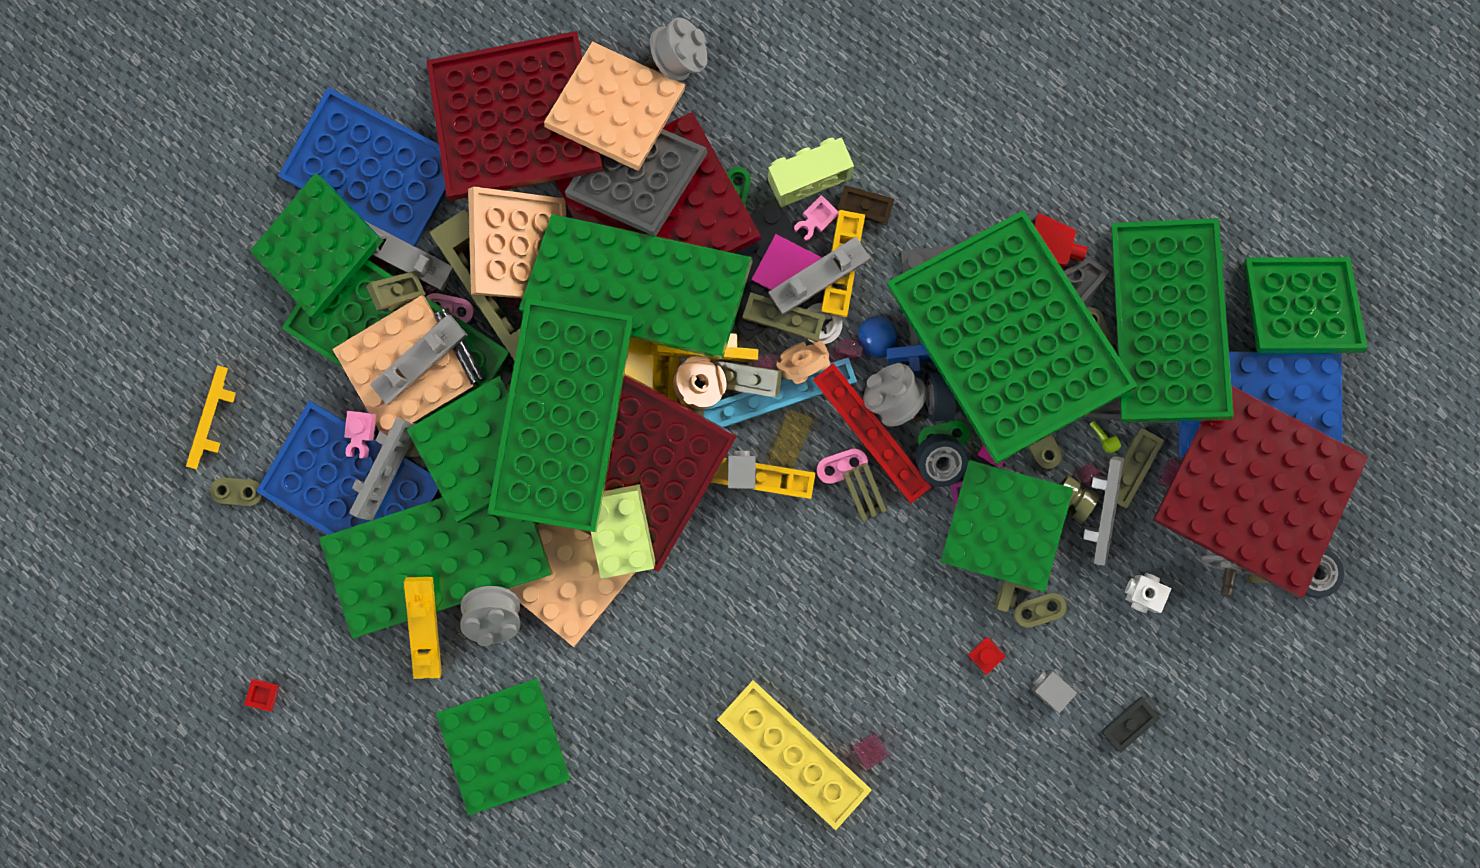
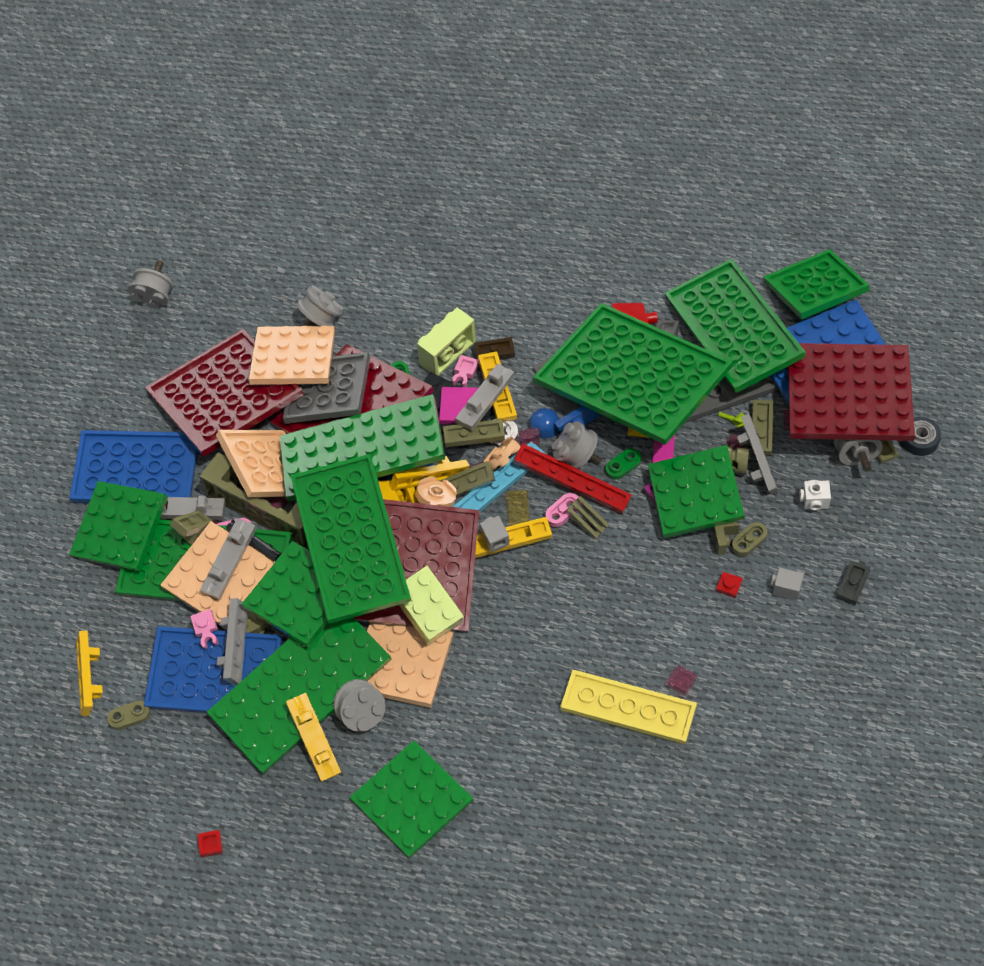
camera: 25 degrees left, 25 degrees down
wheel [915,433,968,487] -> none
black wheel [925,371,956,421] -> none
olive plate [1028,434,1062,469] -> none

